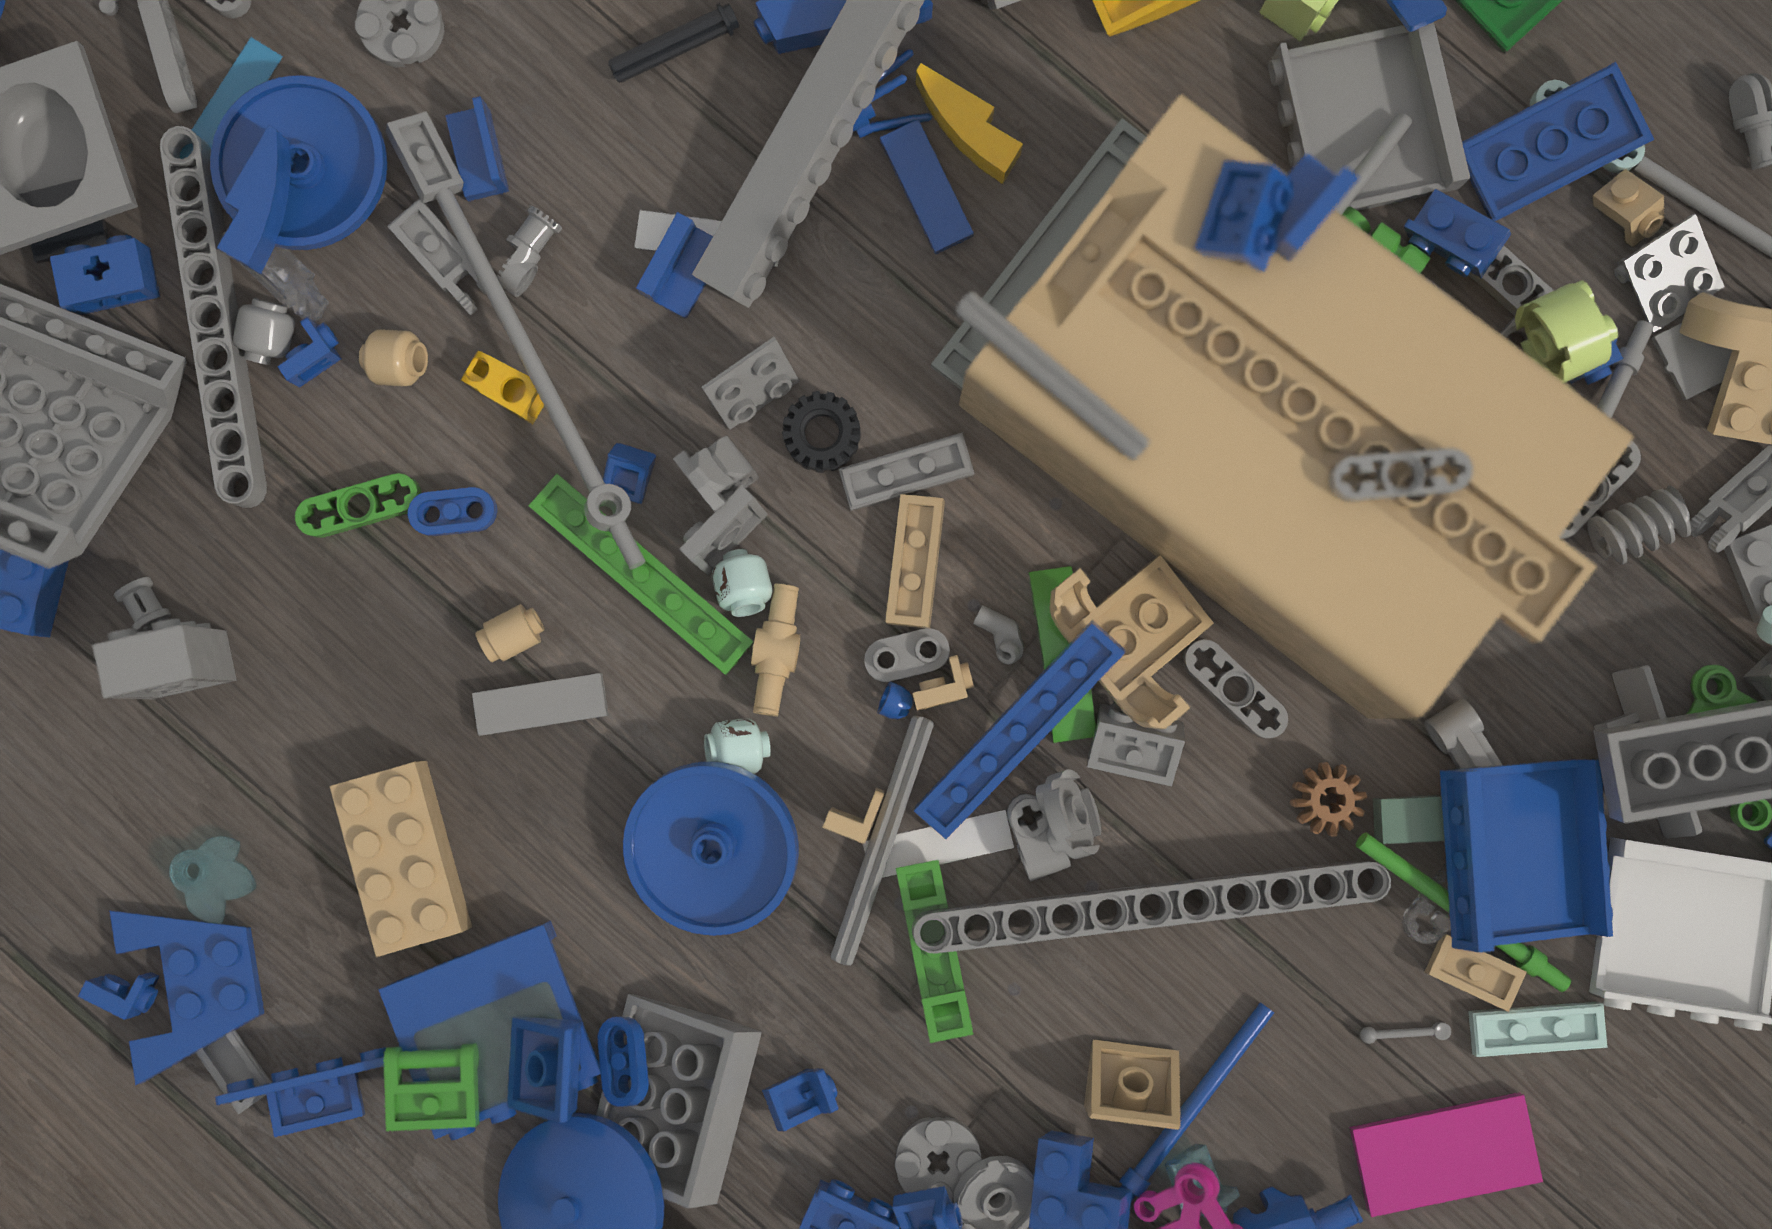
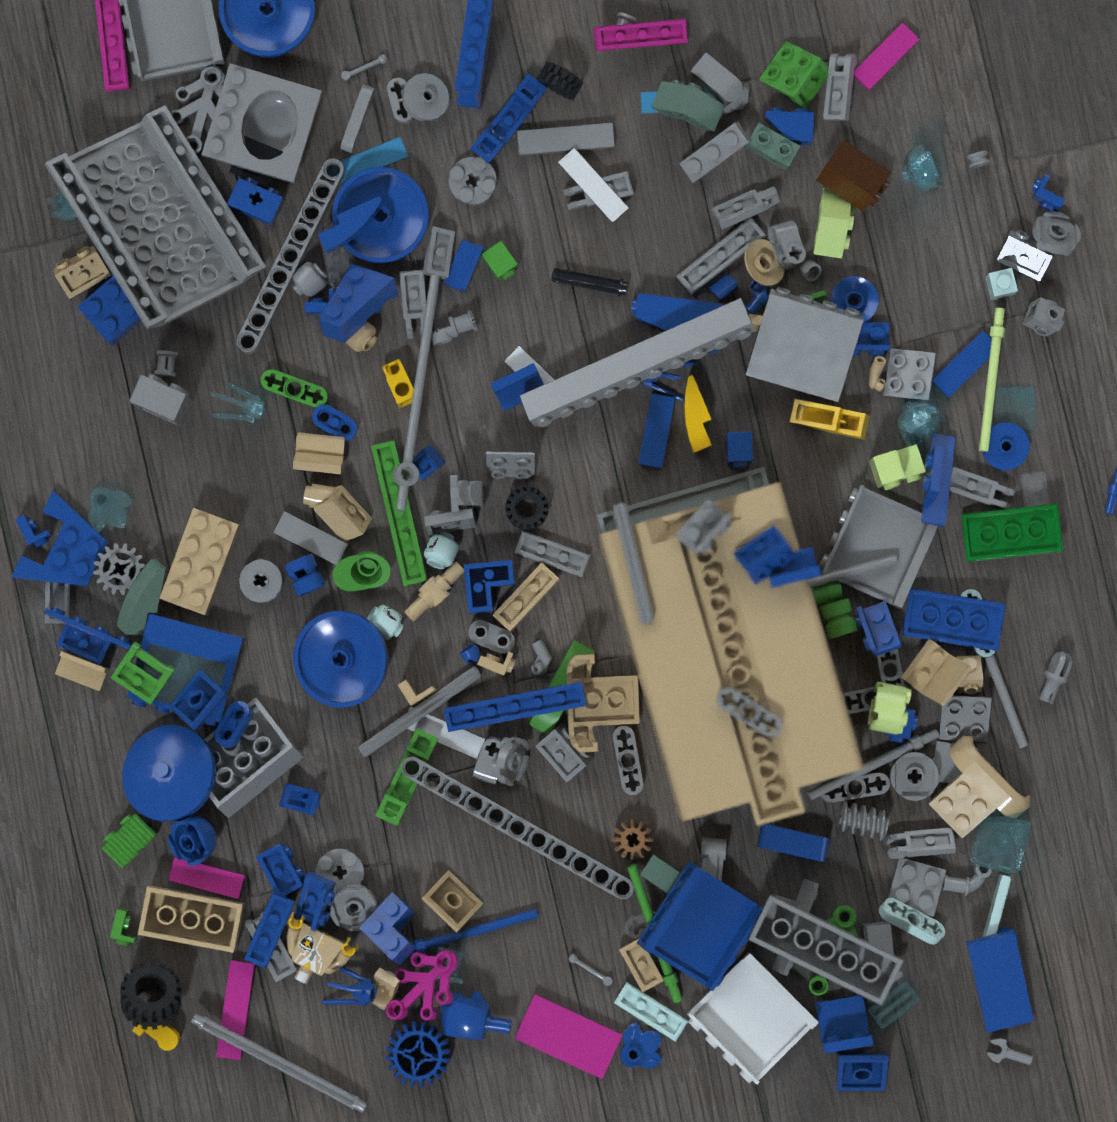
camera: 35 degrees right, 0 degrees up
none -> tan panel [55,651,109,691]
none -> light grey gear [93,543,145,595]
none -> sand green slope [116,559,166,635]
none -> clear light blue plant [210,382,265,422]
none -> light grey piece [239,559,283,603]
none -> blue wheel [284,554,326,597]
none -> tan panel [293,432,345,474]
none -> tan panel [314,485,372,542]
none -> blue wedge [319,264,398,343]
none -> bright green piece [333,551,391,591]
none -> blue brick [464,560,515,614]
none -> bright green brick [481,241,518,281]
none -> blue plate [620,1022,662,1069]
none -> light grey bracket [675,499,732,556]
none -> blue brick [725,432,753,469]
none -> blue beam [757,823,830,862]
none -> light grey plate [890,752,939,801]
none -> tan bracket [901,639,972,706]

